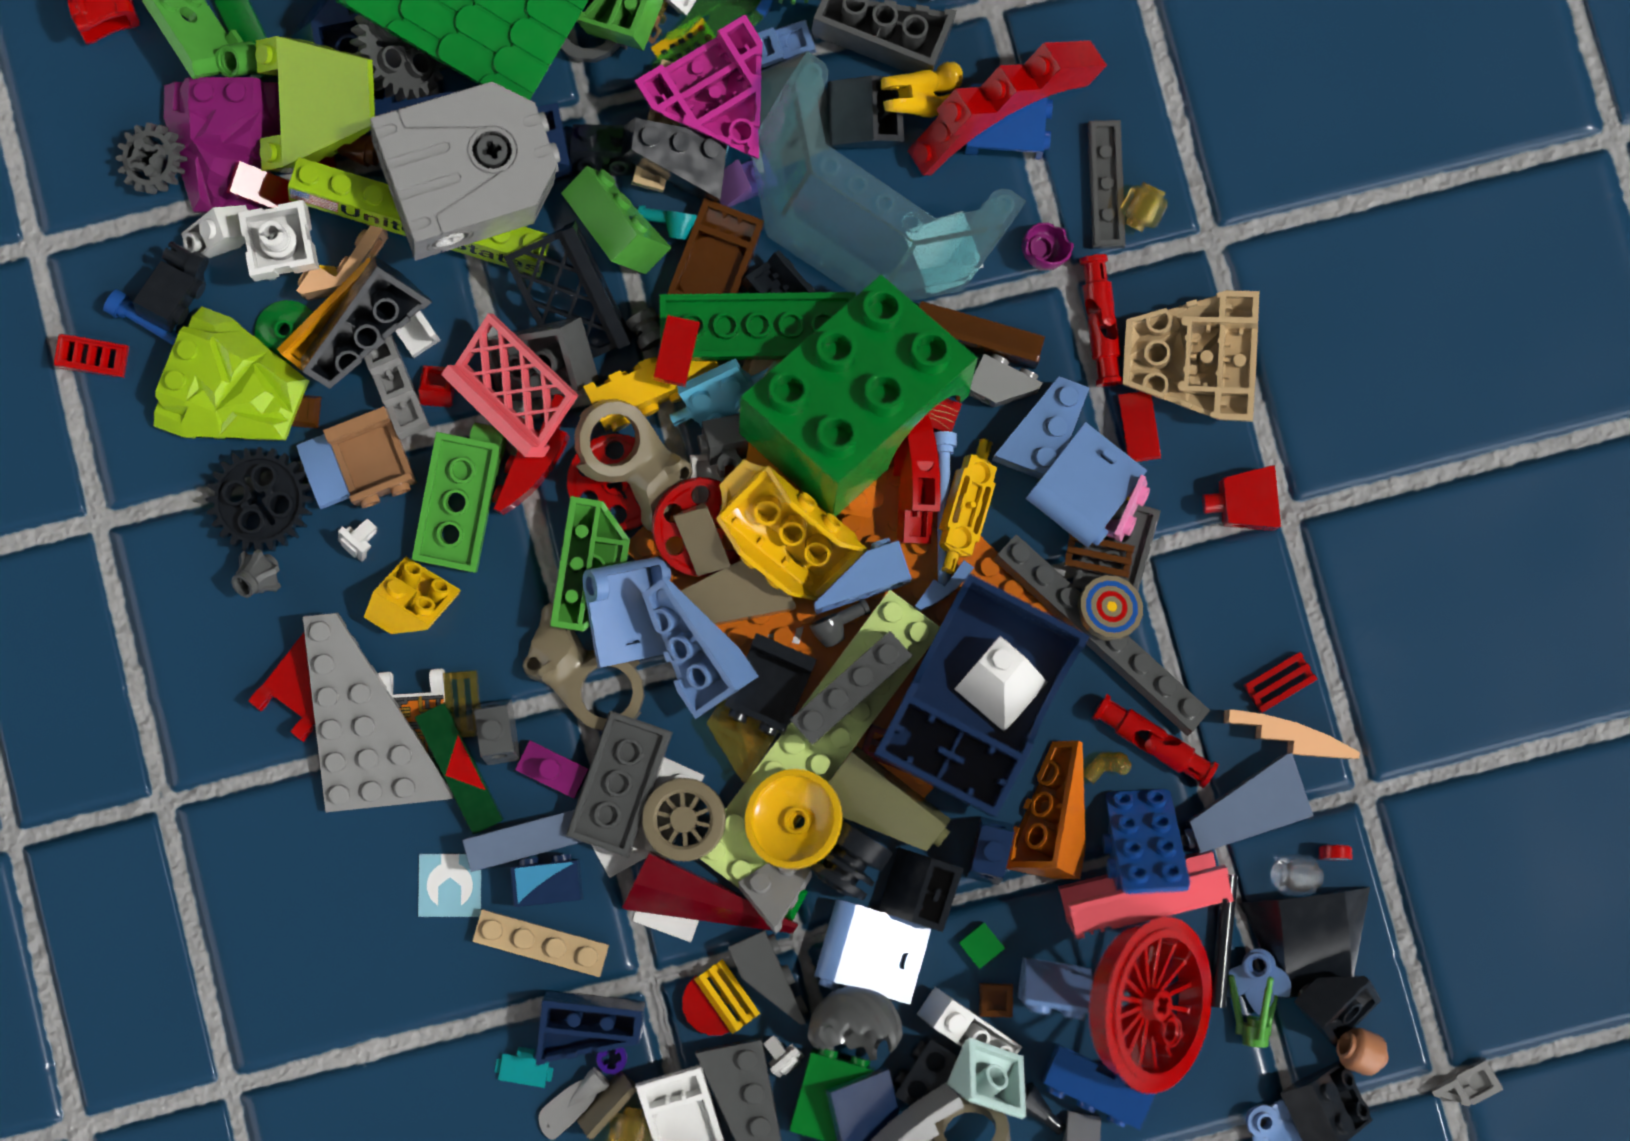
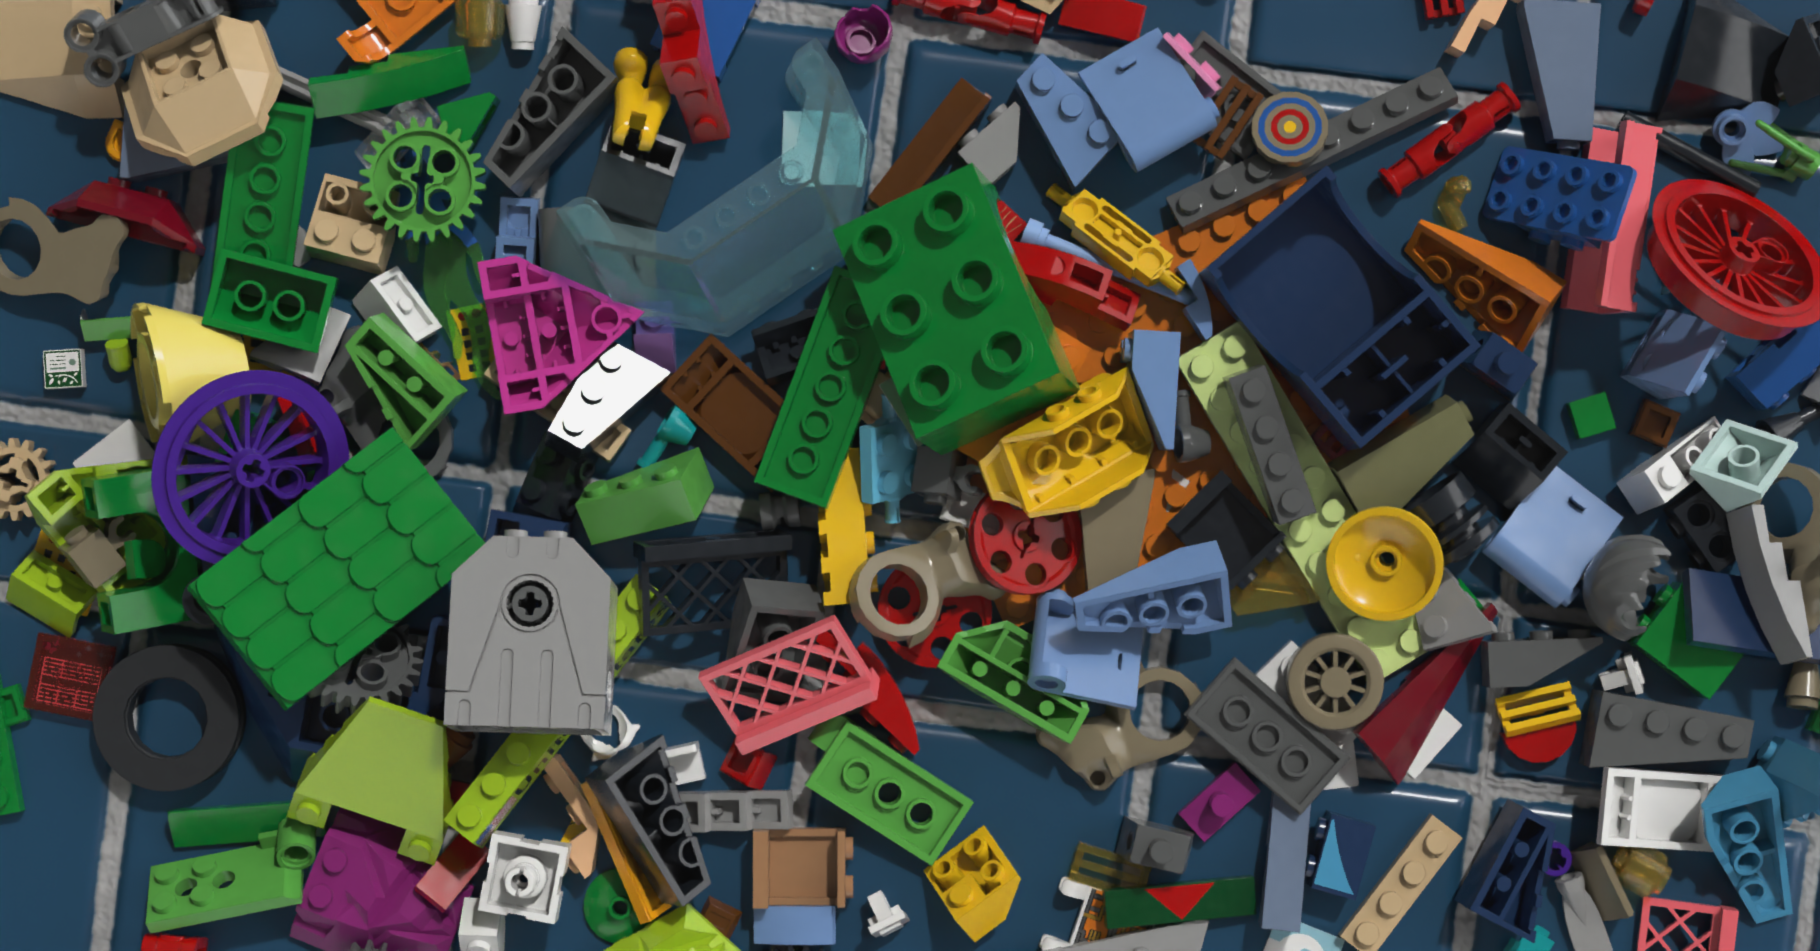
camera: 70 degrees left, 5 degrees up
red tile [653,315,700,387] -> none
dark tan slope [673,503,731,576] -> none
white slope [954,636,1047,733] -> none
clear head [1271,853,1324,897] -> none
none -> white piece [581,705,640,762]

